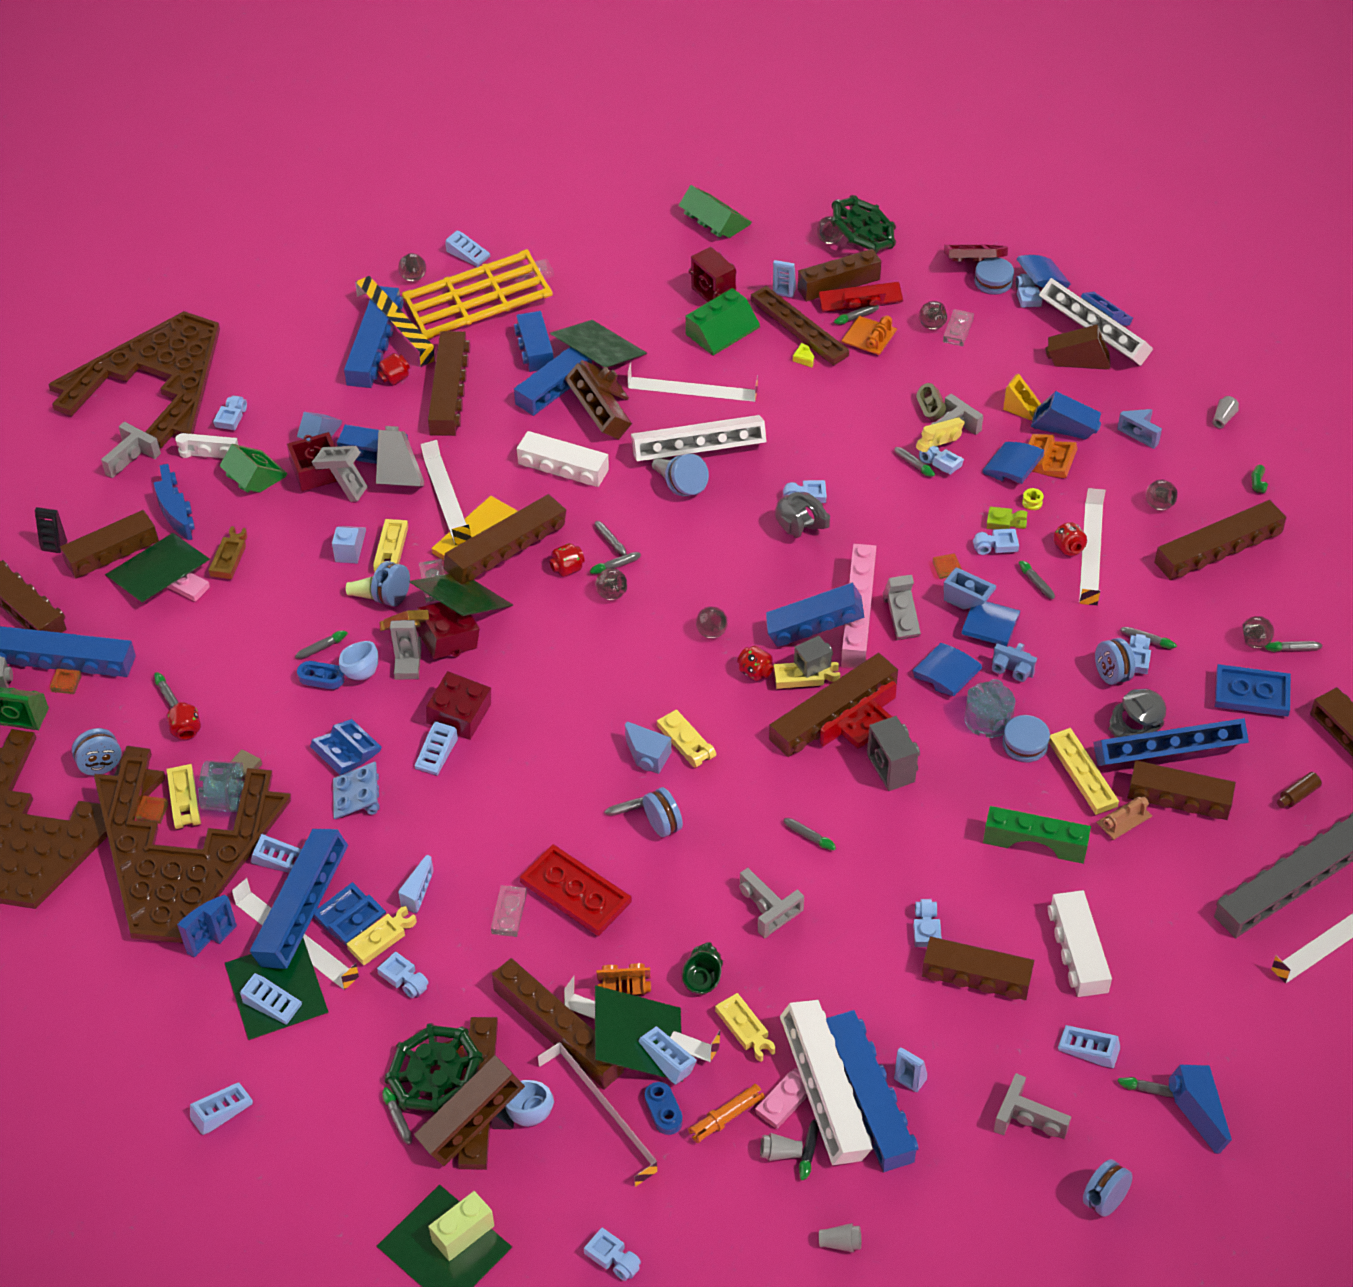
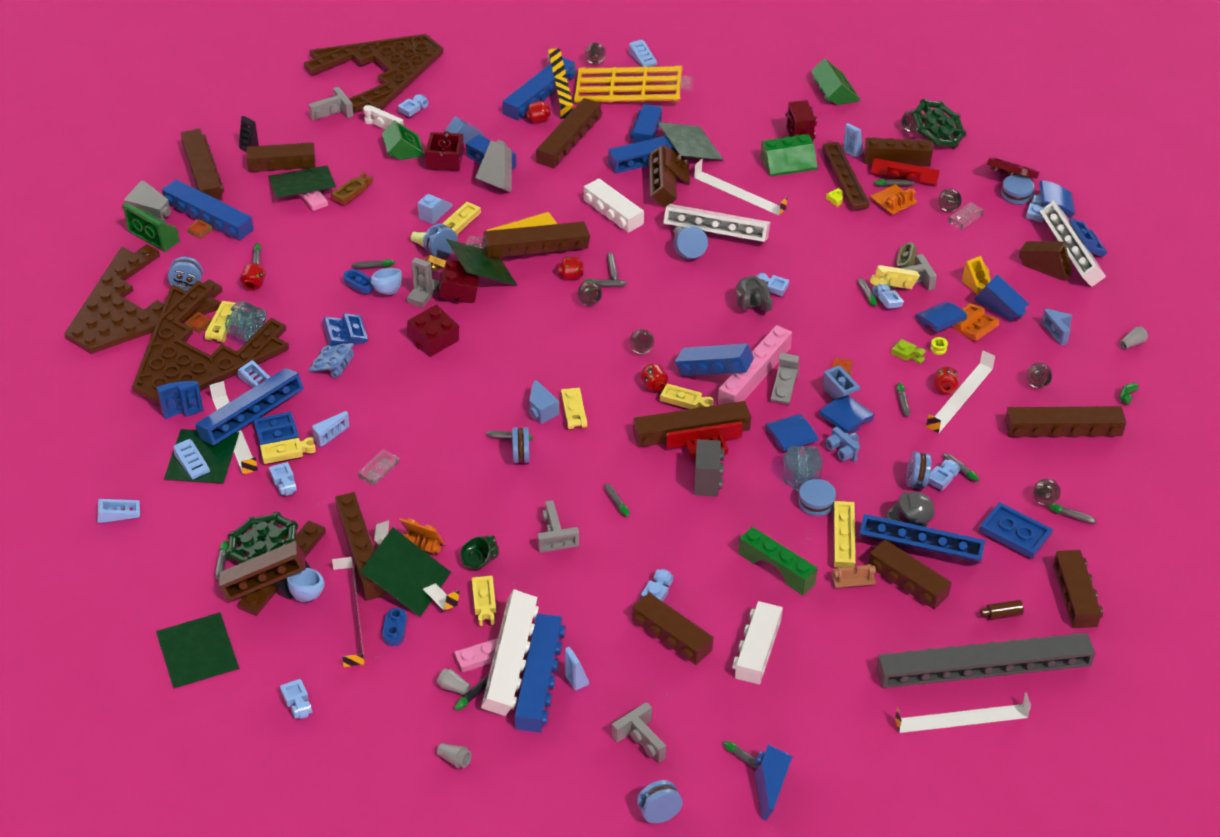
camera: 25 degrees right, 5 degrees down
blue slope [153,464,195,540] -> none
dark tan tile [226,749,262,780] -> none
light grey bracket [312,446,368,502] -> none
light blue slope [415,722,458,776] -> none
white sticker [421,440,472,545] -> none
yellowish green brick [429,1191,495,1261] -> none
red plate [520,844,632,936] -> none
light blue slope [639,1026,697,1085] -> none
orange pin [688,1083,765,1143] -> none
dark grey brick [794,636,833,678] -> none
light blue plate [973,529,1019,555] -> none
light blue slope [1058,1025,1120,1068] -> none

